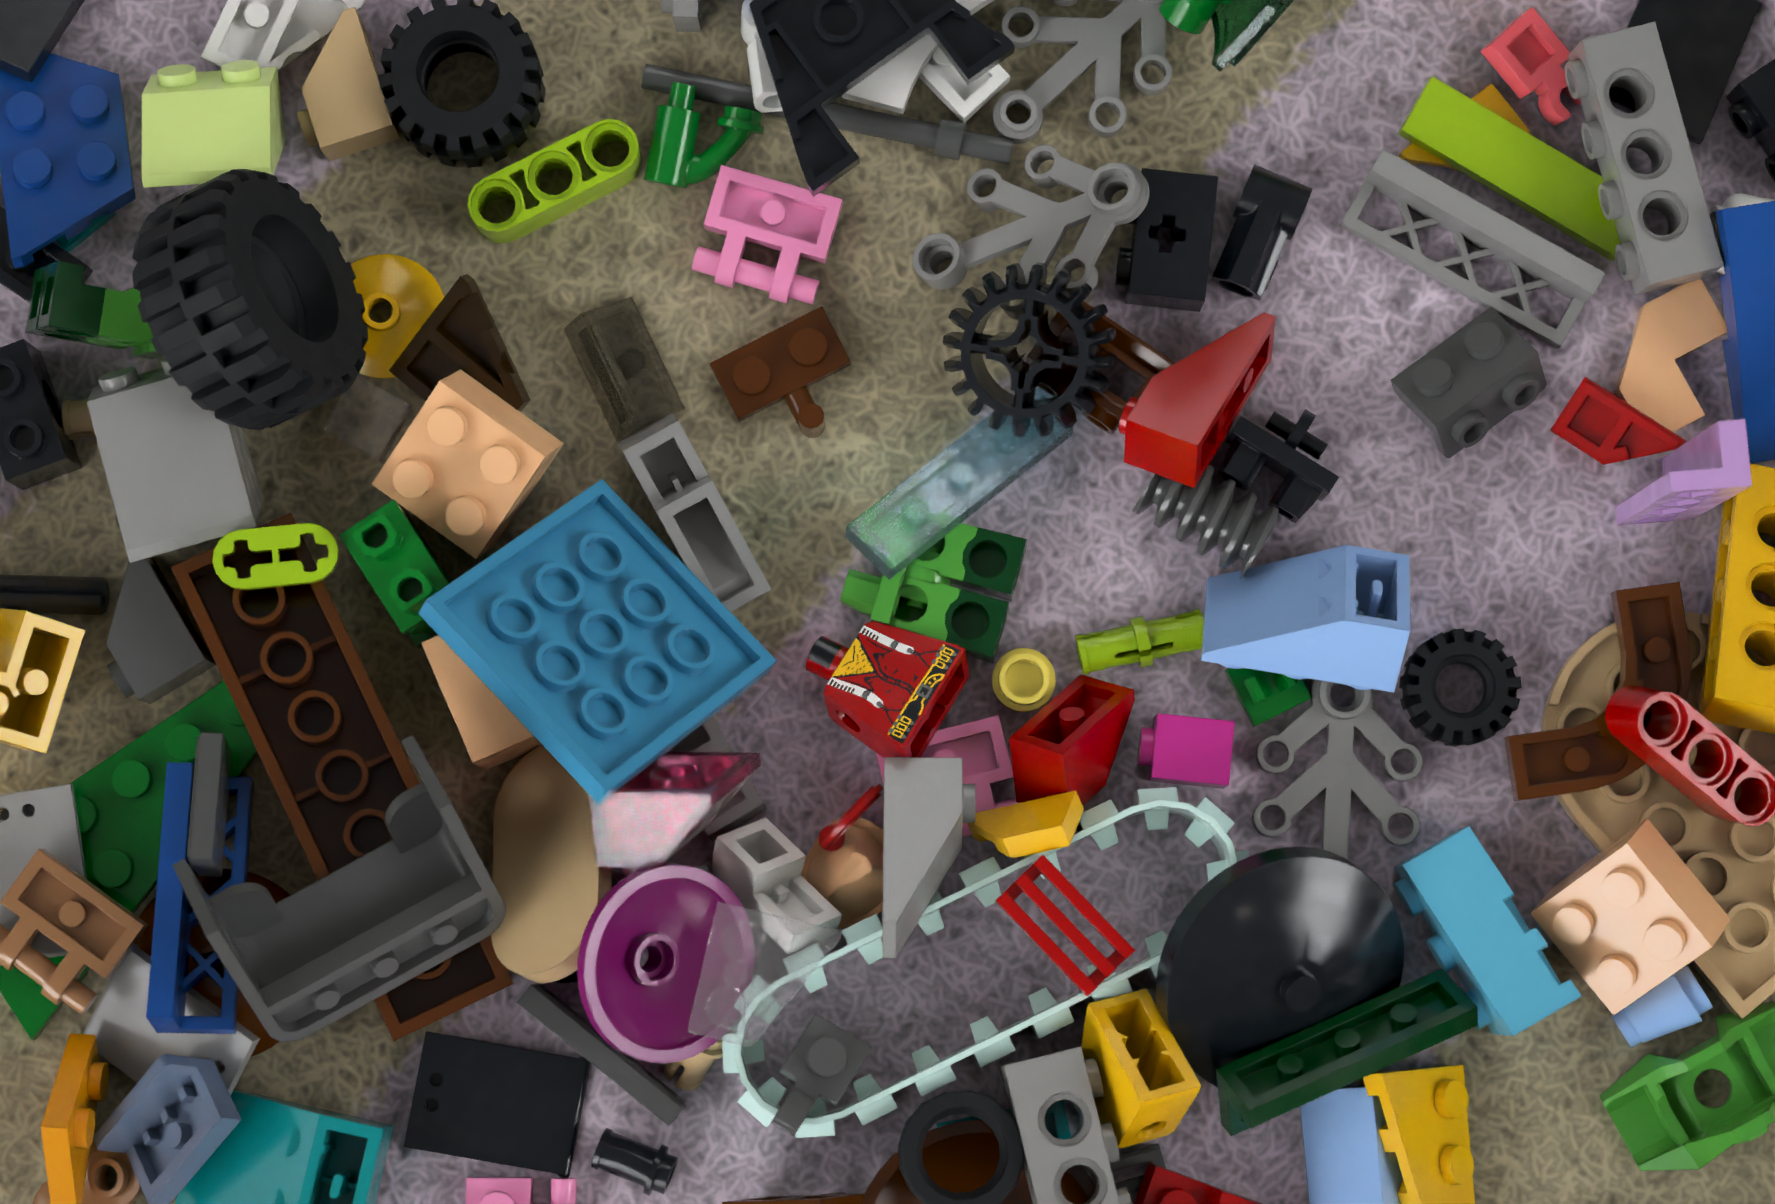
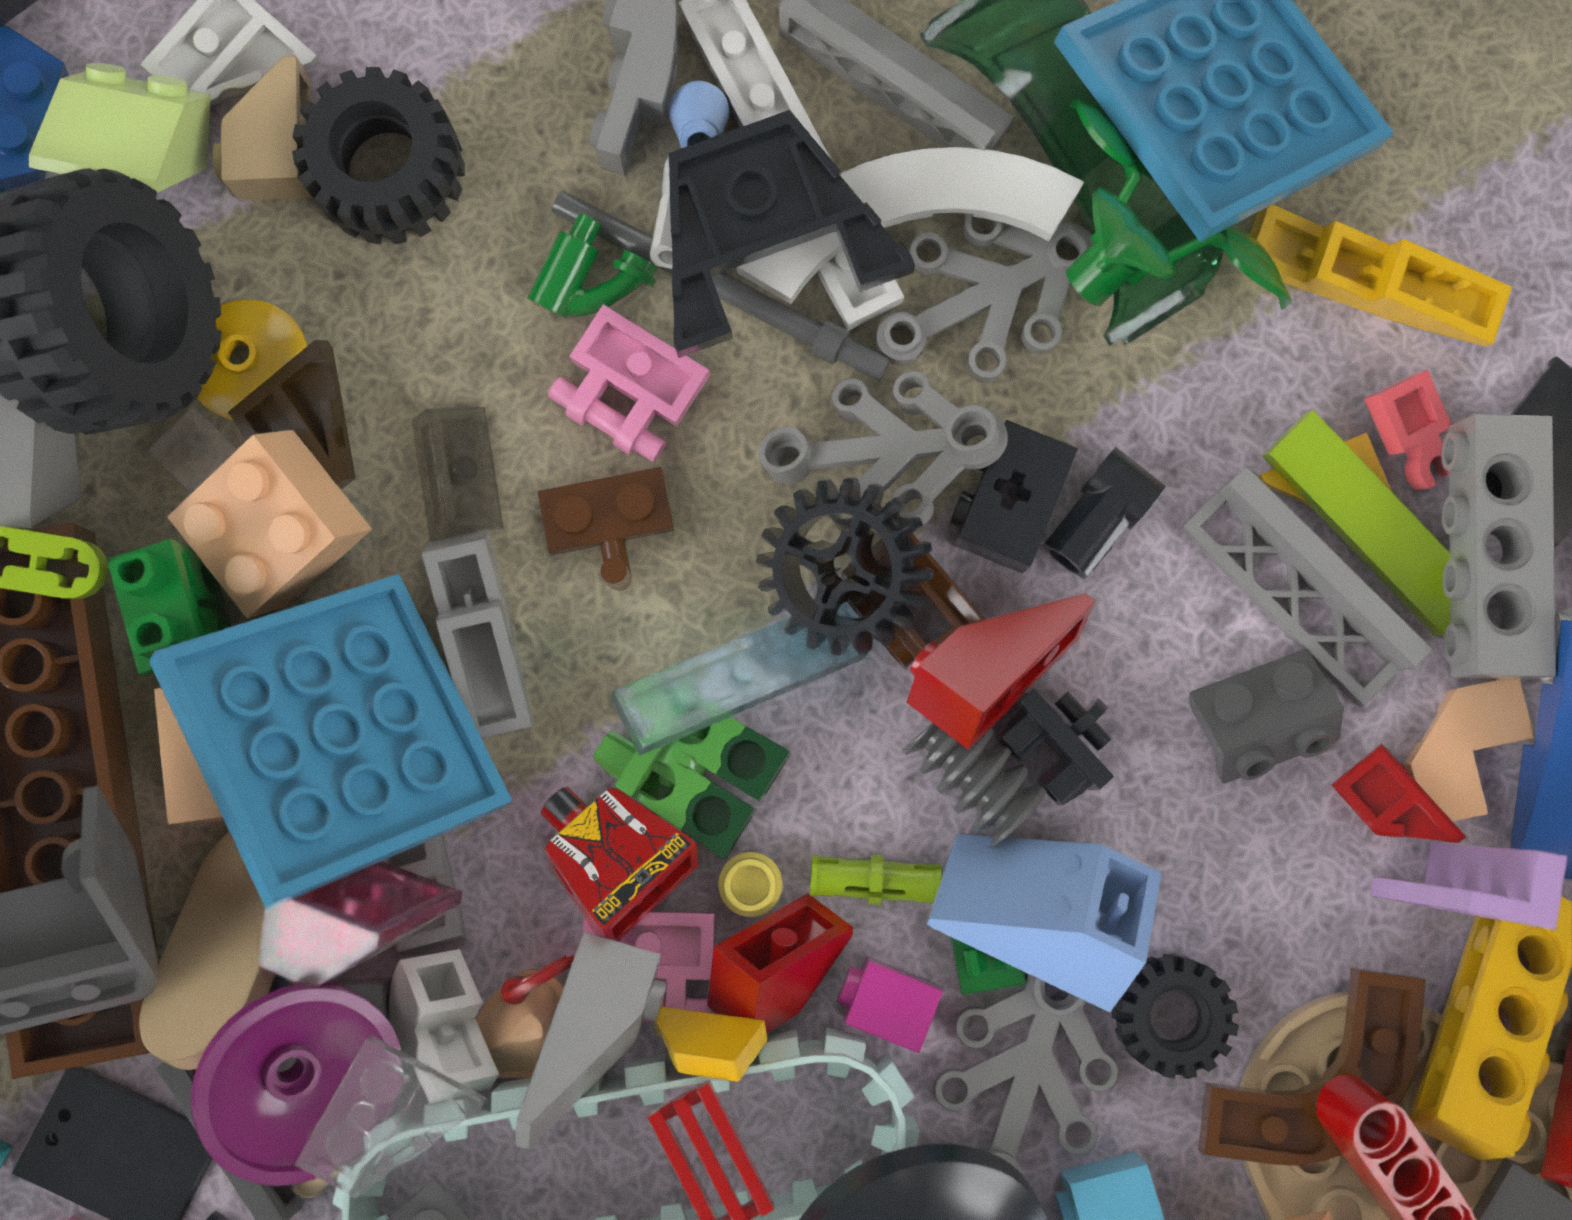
camera: 15 degrees right, 0 degrees up
lime beam [467,119,642,244] -> none

